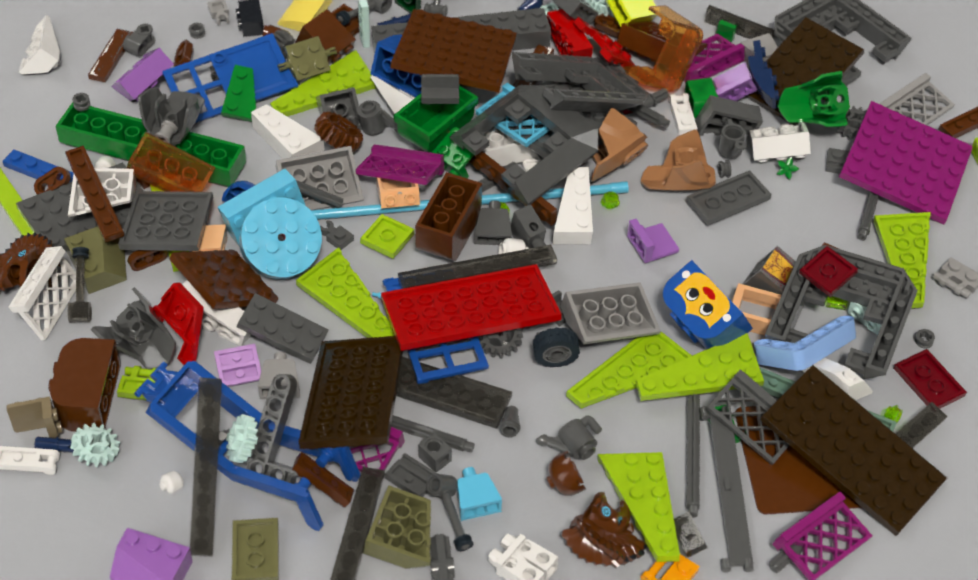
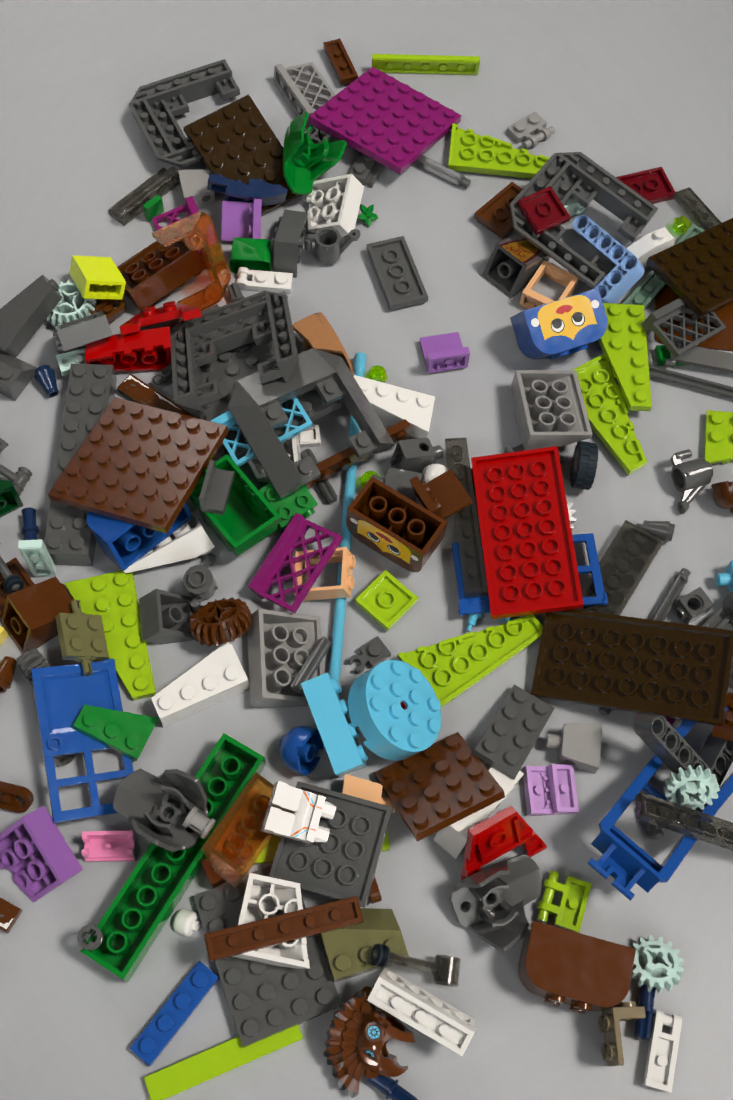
camera: 80 degrees left, 15 degrees up
reddish brown plate [34,167,71,194] -> none
white piece [160,471,184,493] -> none
medium nougat piece [641,130,716,190] -> none
dark grey bush [718,160,732,178] -> none
none -> white hips [261,781,336,844]
none -> reddish brown bracket [409,469,473,520]

